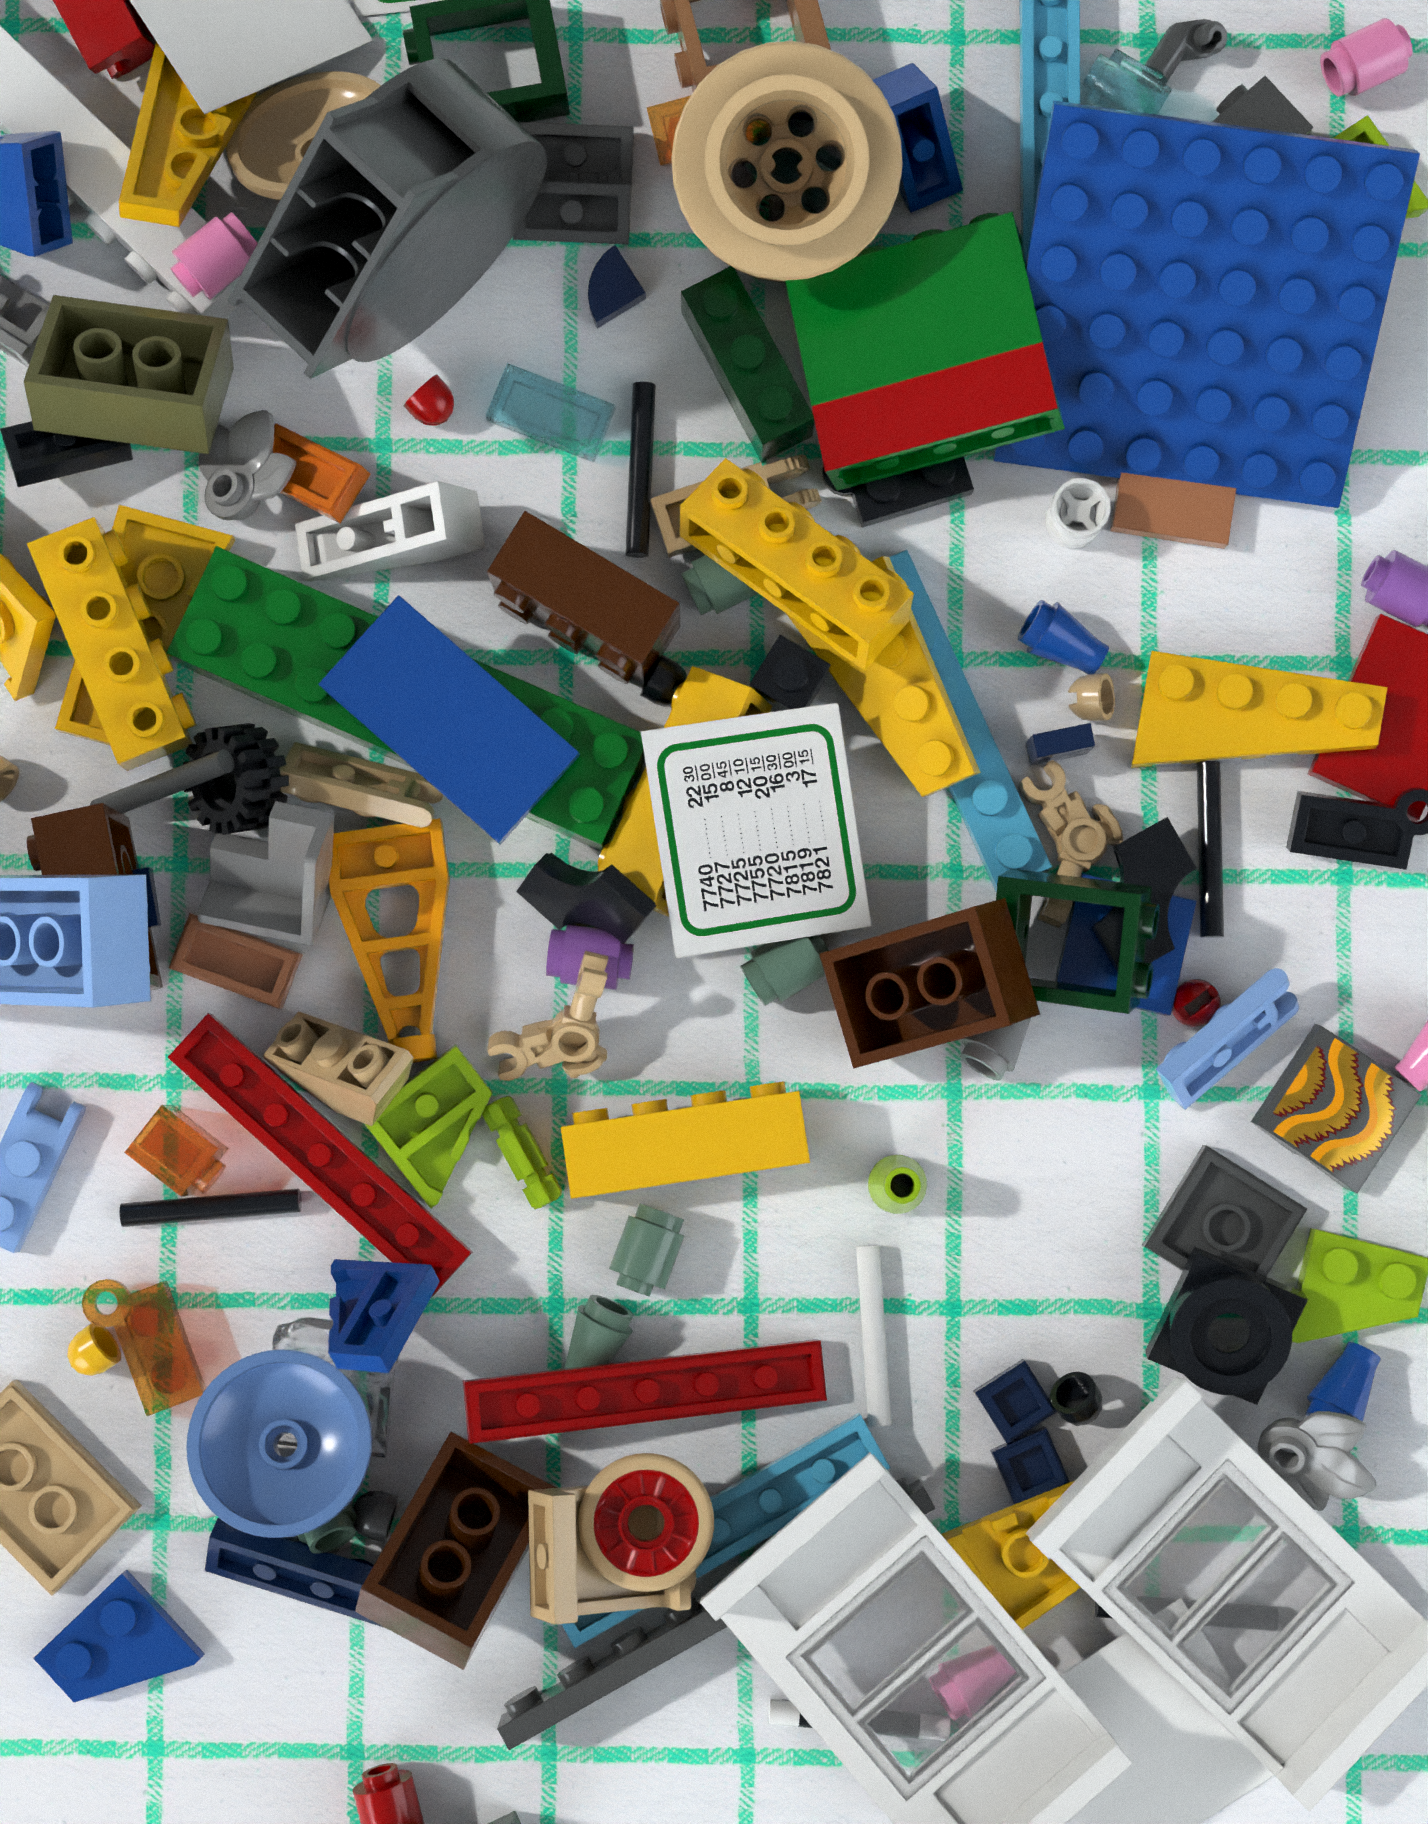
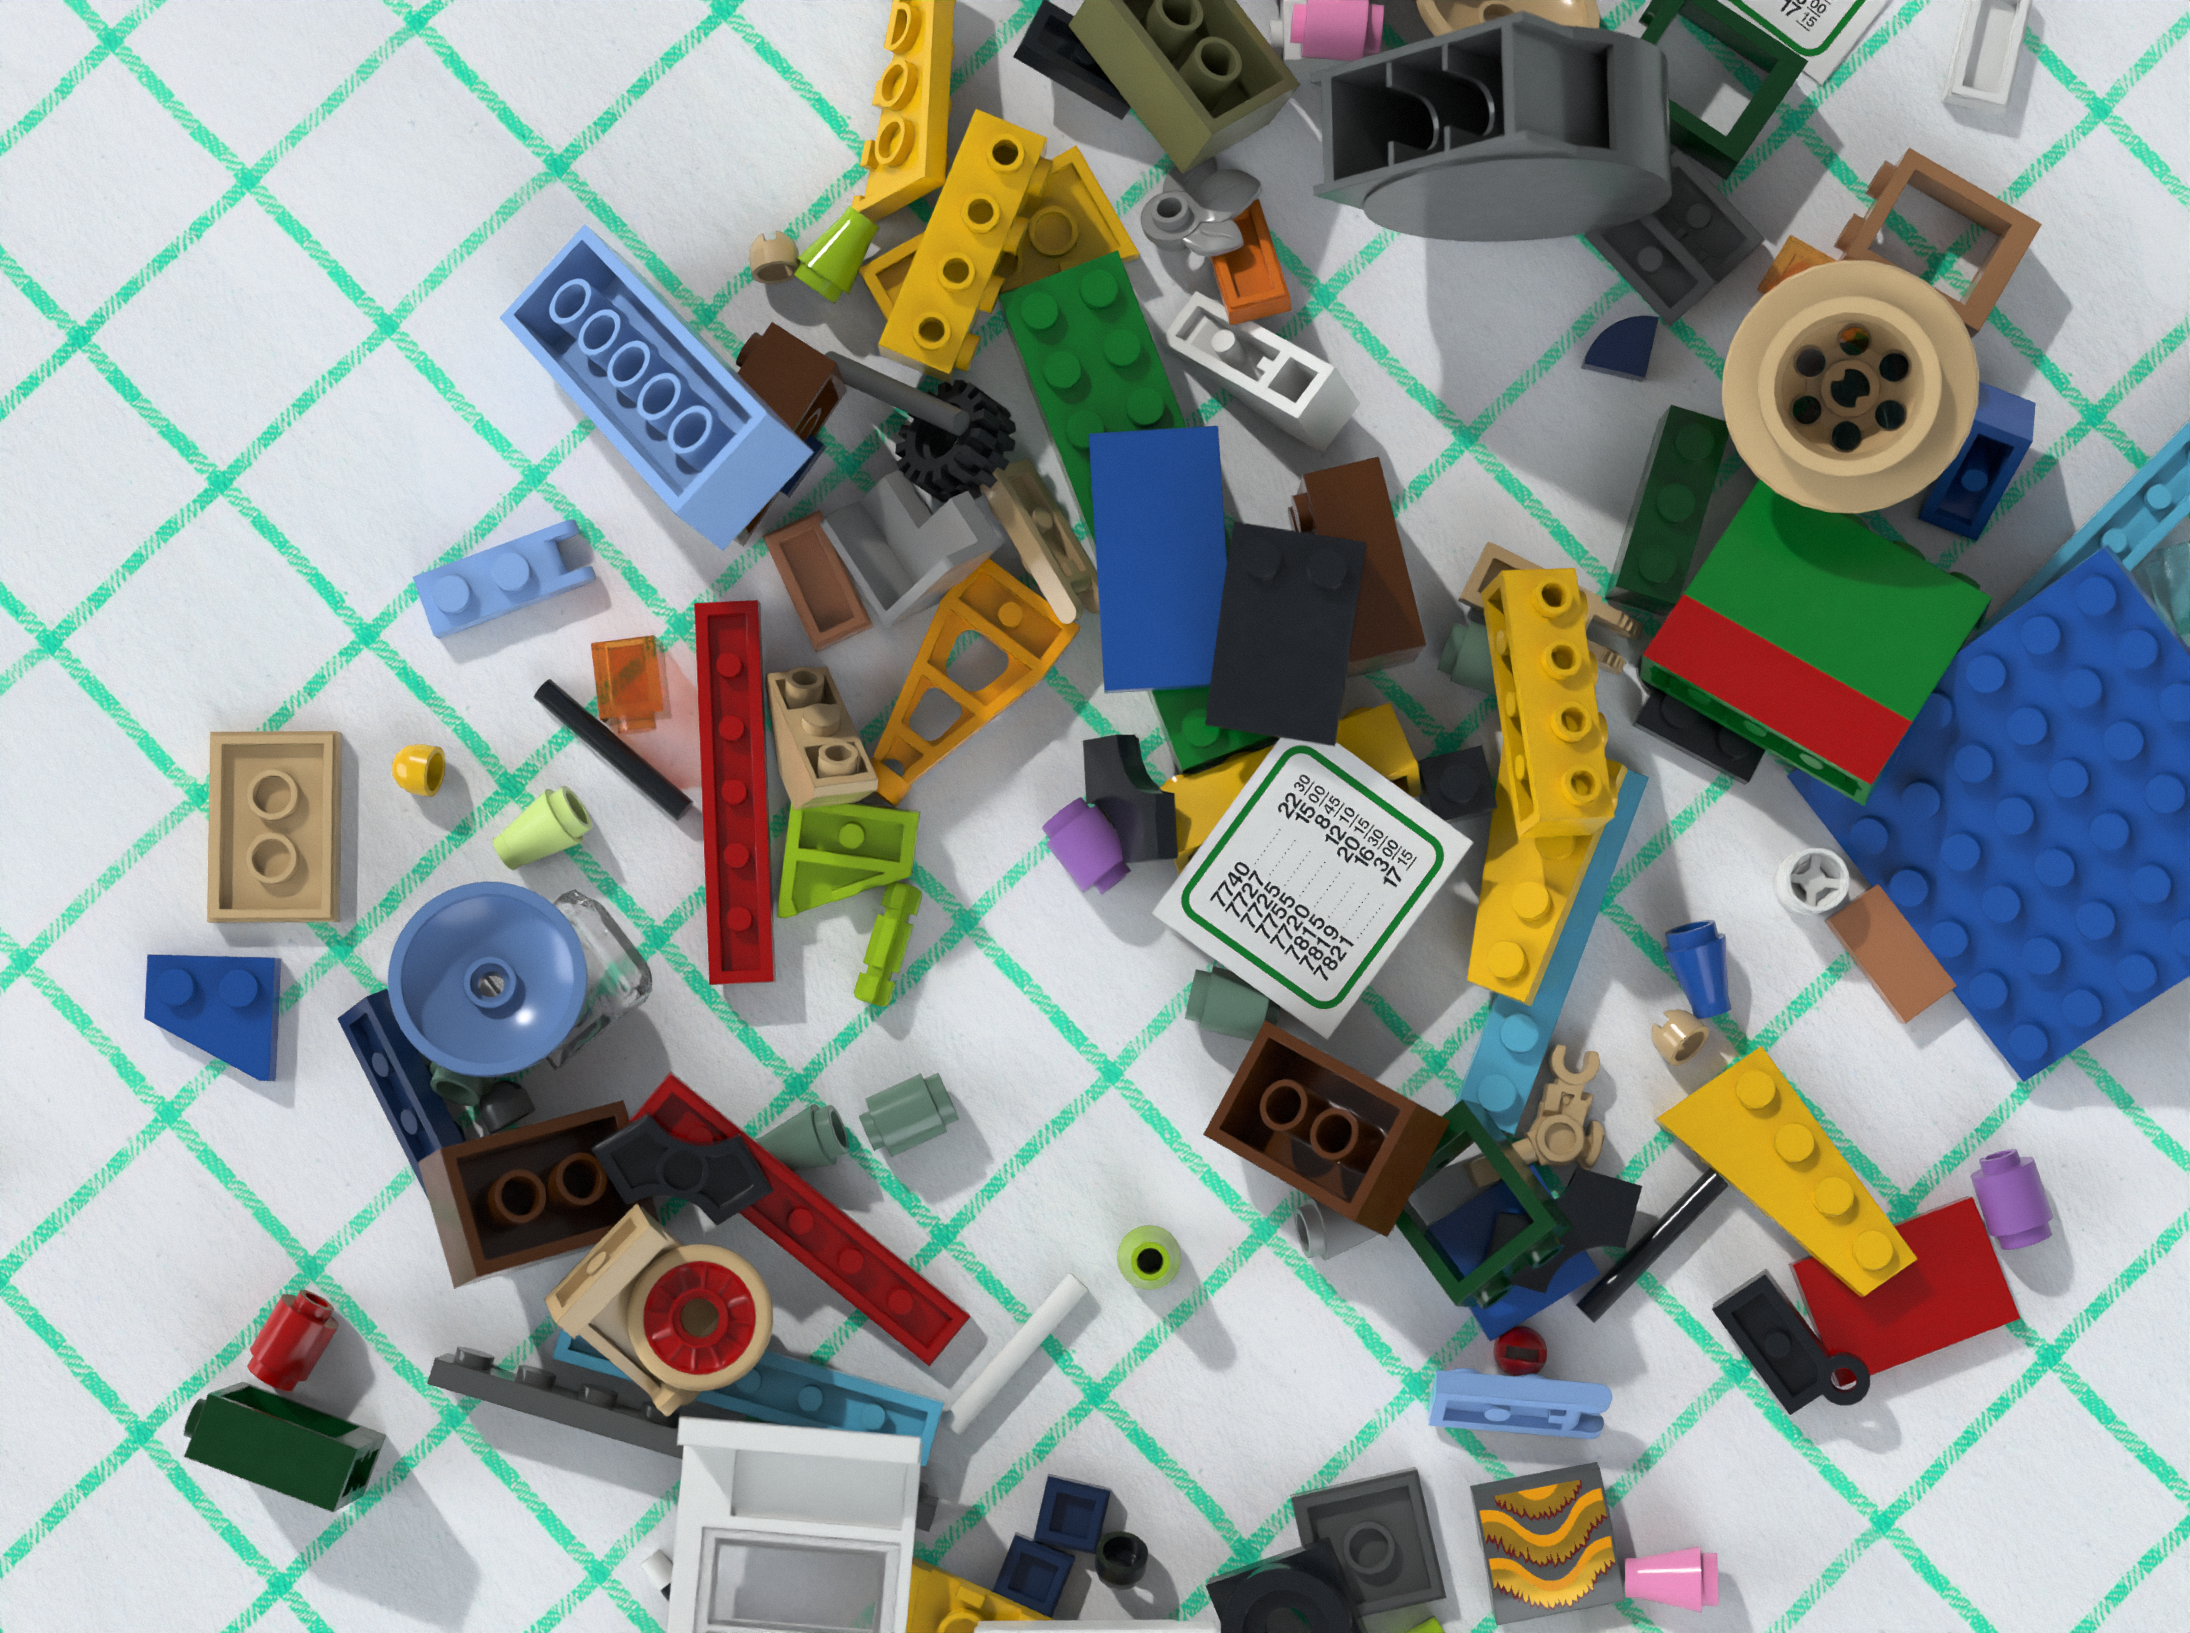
camera: 50 degrees right, 0 degrees up
clear orange hinge [82,1279,206,1416] -> none
blue wing [328,1259,440,1373] -> none
red hinge [403,374,454,426] -> none
clear light blue tile [486,363,615,462] -> none
tan piece [487,951,608,1081] -> none
yellow brick [561,1081,810,1199] -> none
black bar [625,382,656,558] -> none
black hinge [640,655,688,707] -> none
dark blue tile [1025,723,1095,766] -> none
none -> yellowish green cone [493,786,592,871]
none -> black tile [592,1111,774,1225]
none -> lime cone [793,206,880,304]
none -> black slope [1205,522,1367,747]

